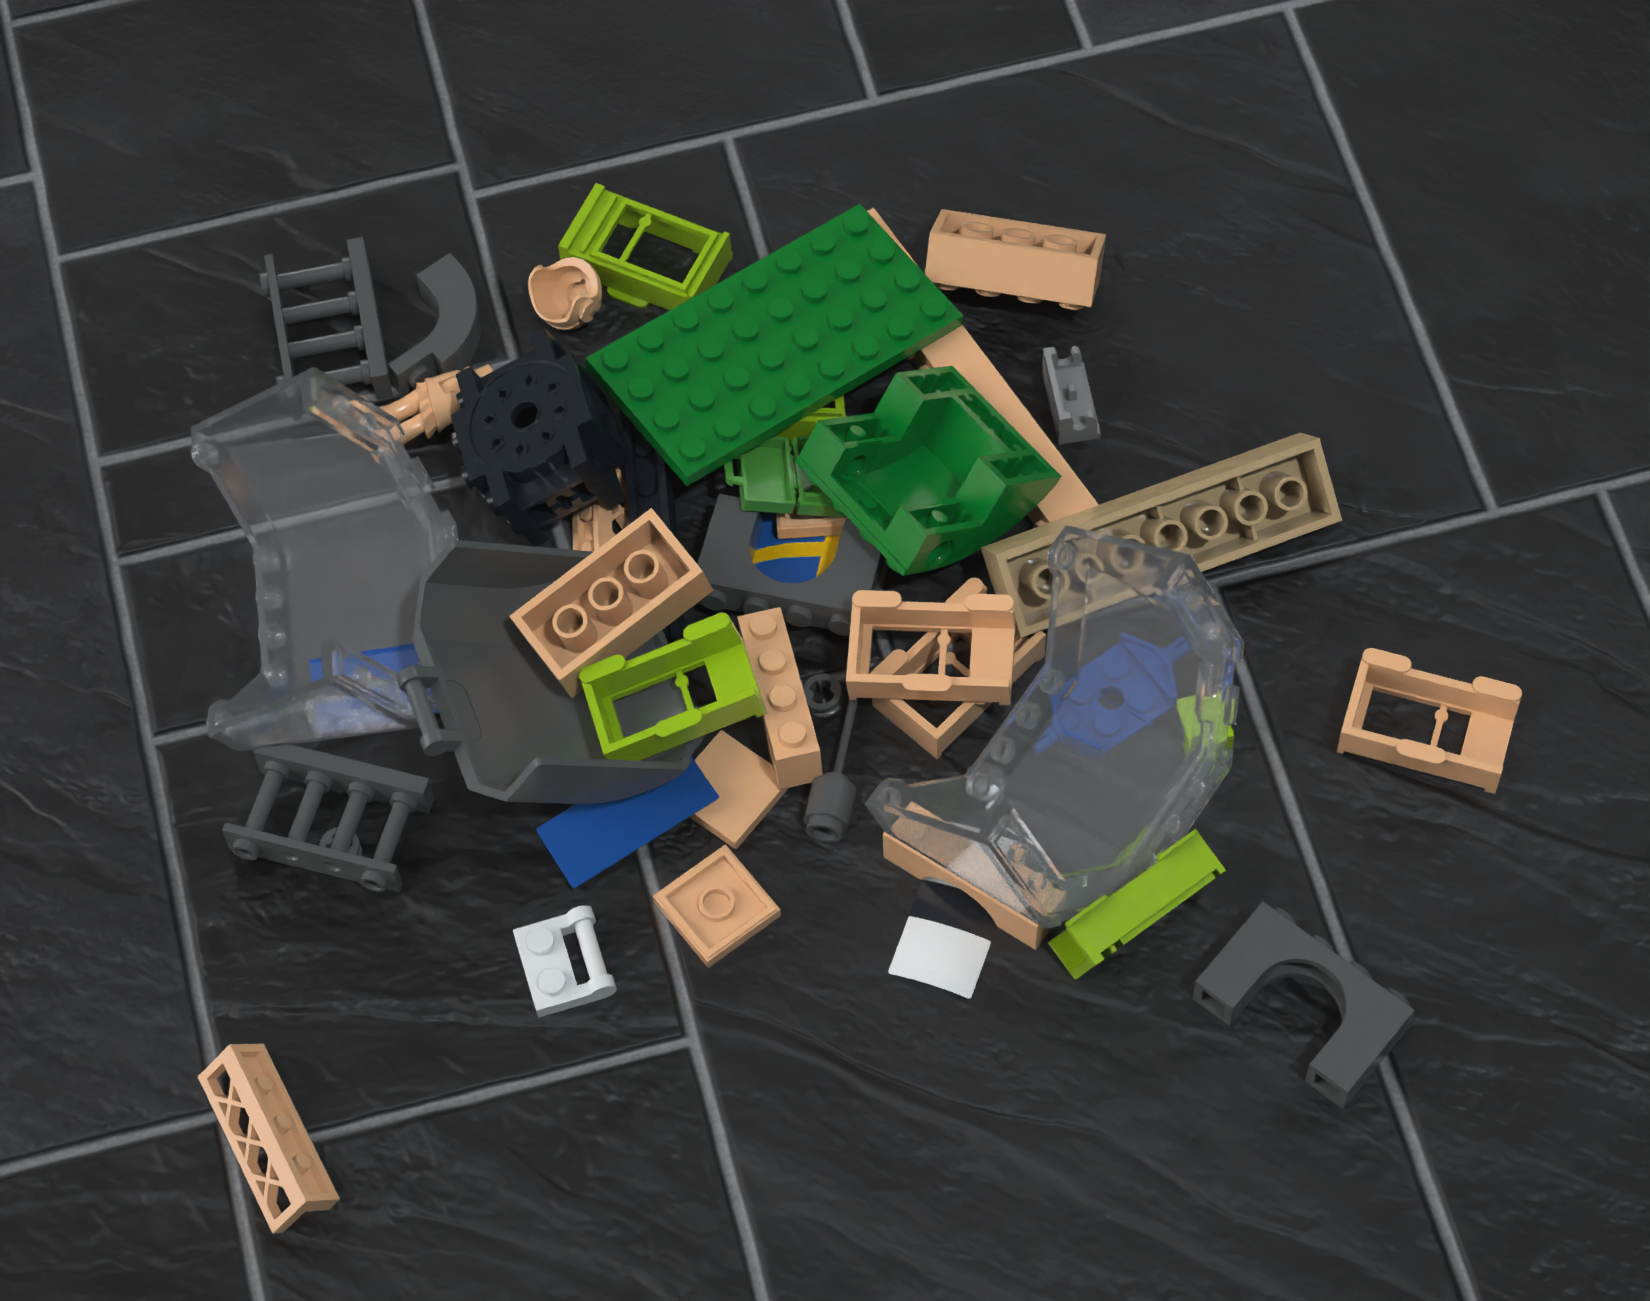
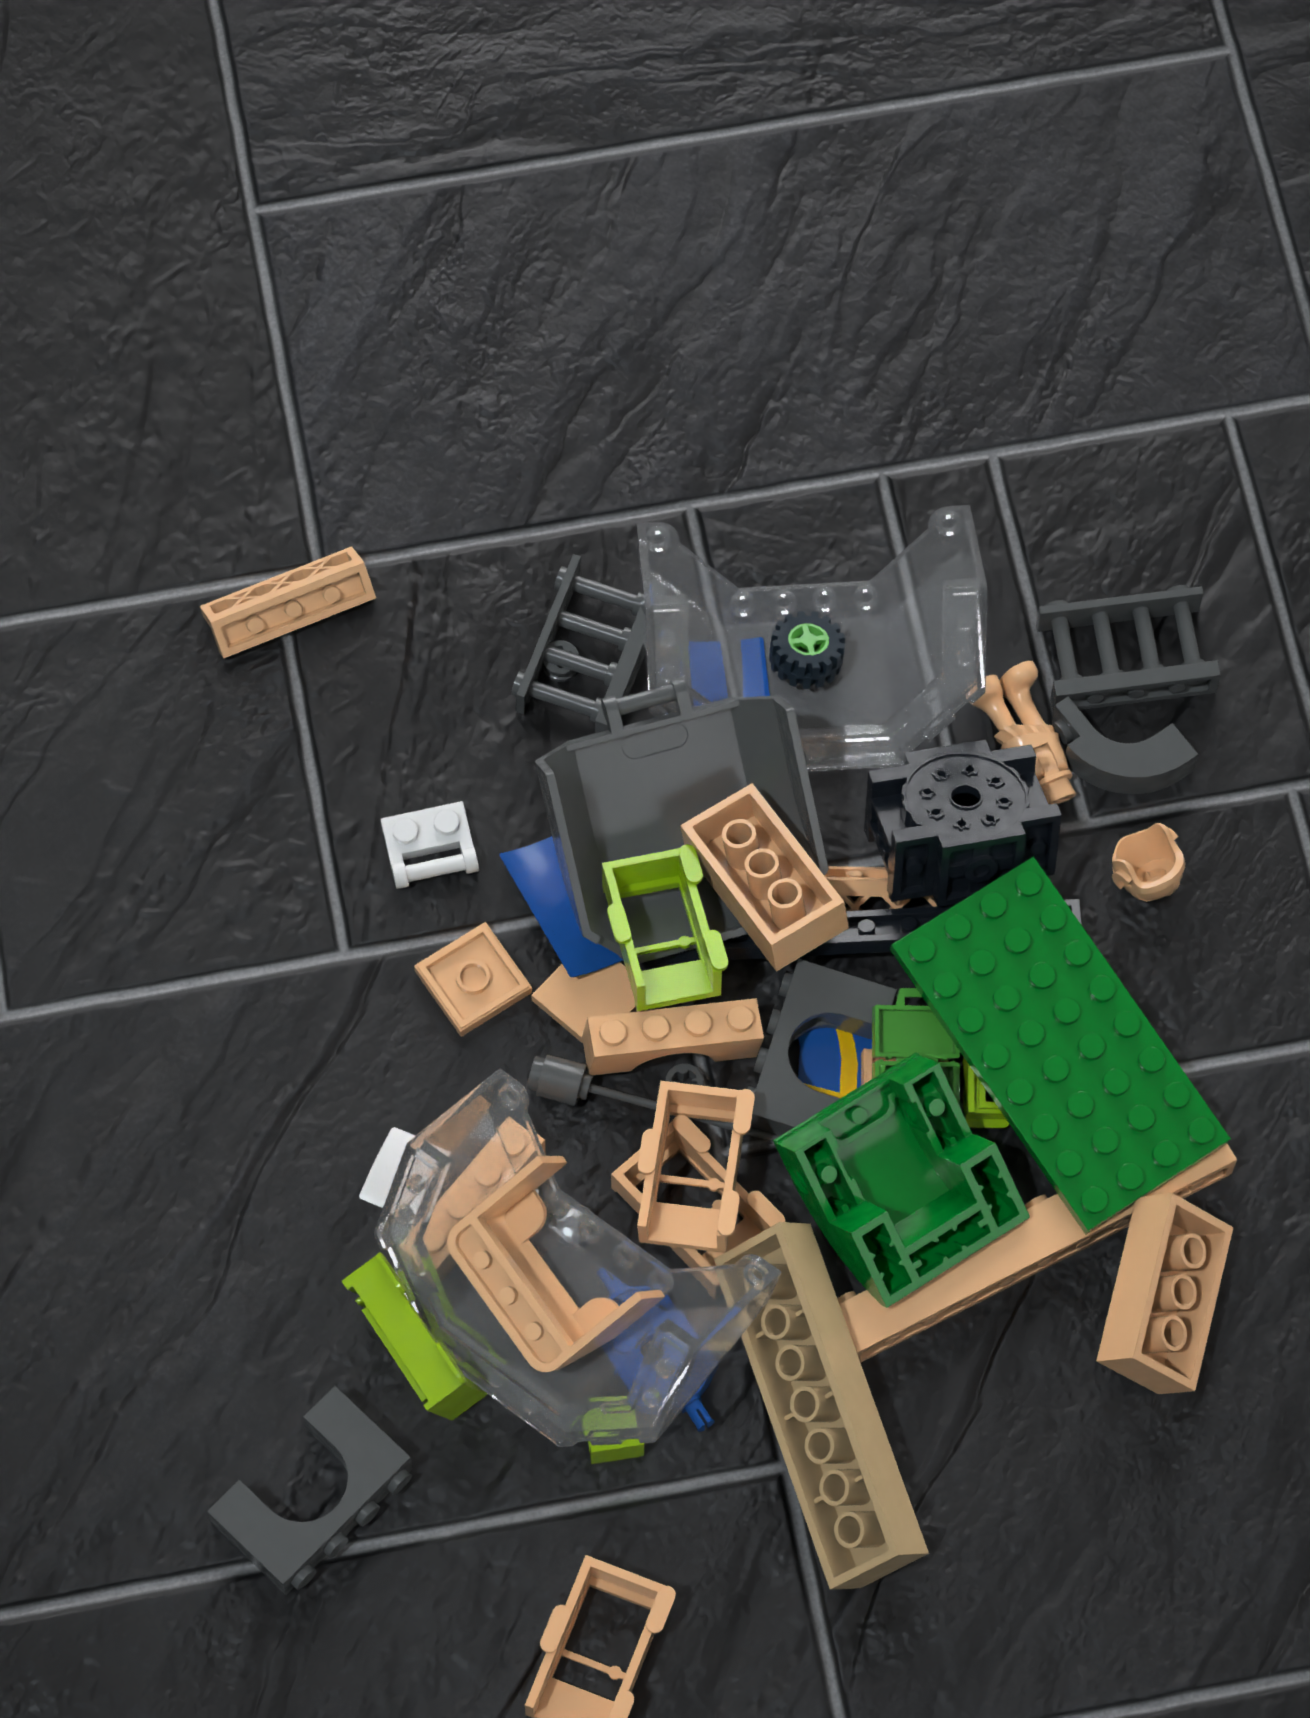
camera: 90 degrees right, 5 degrees up
lime piece [558,183,733,310] -> none
light grey hinge [1042,346,1101,445] -> none
none -> light nougat windscreen [447,1156,665,1372]
none -> black wheel [769,611,845,689]

